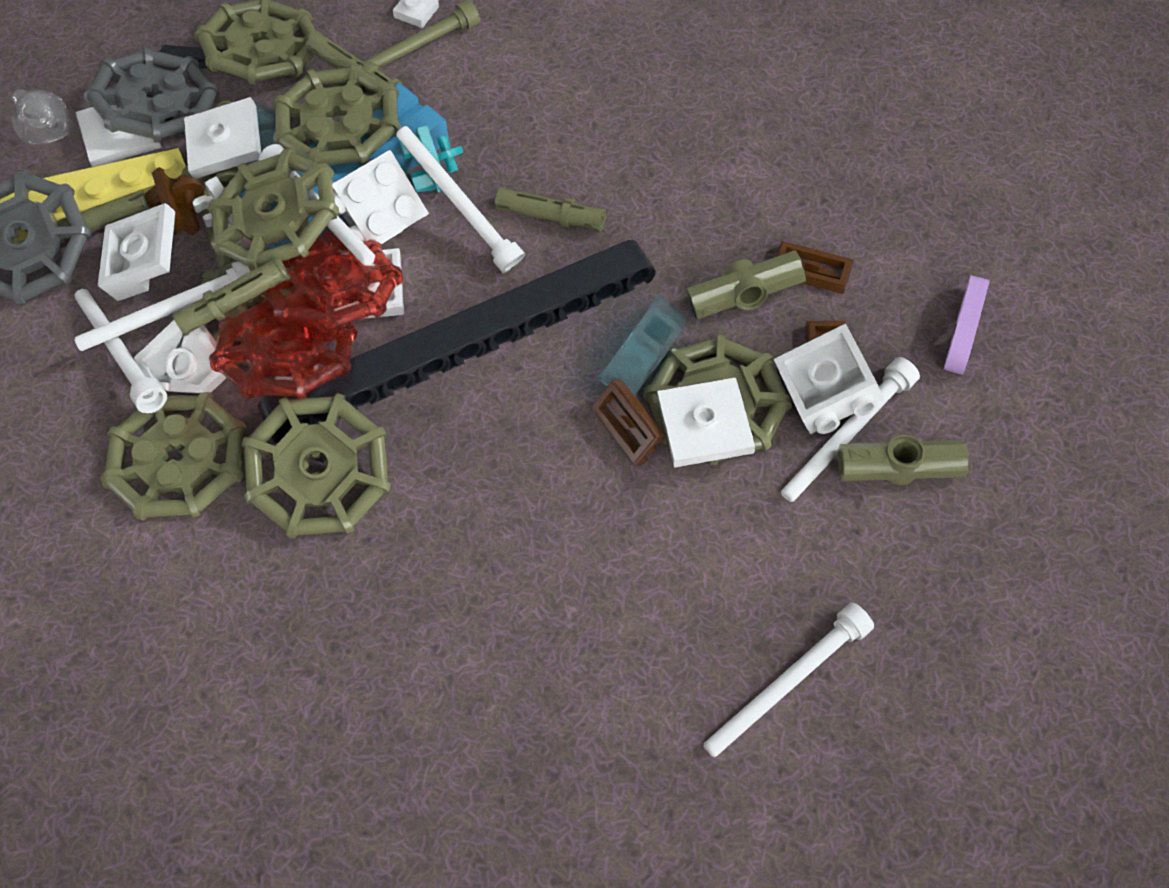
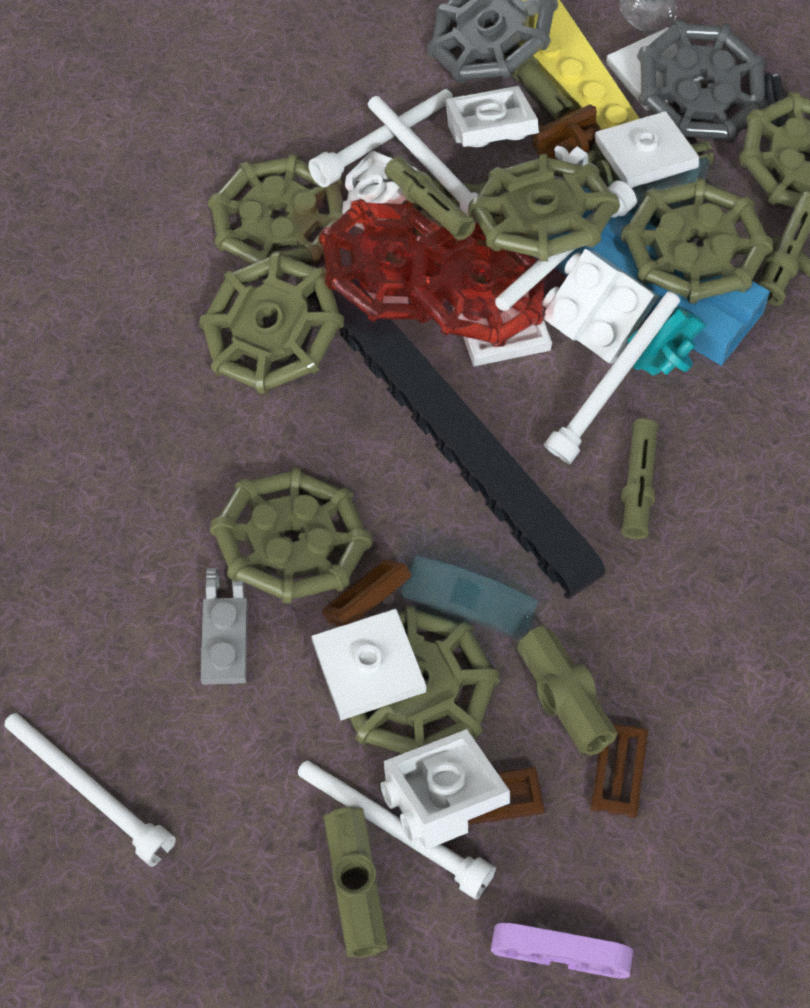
camera: 80 degrees right, 0 degrees up
none -> light grey hinge [201,568,248,684]
none -> olive plate [210,467,372,604]

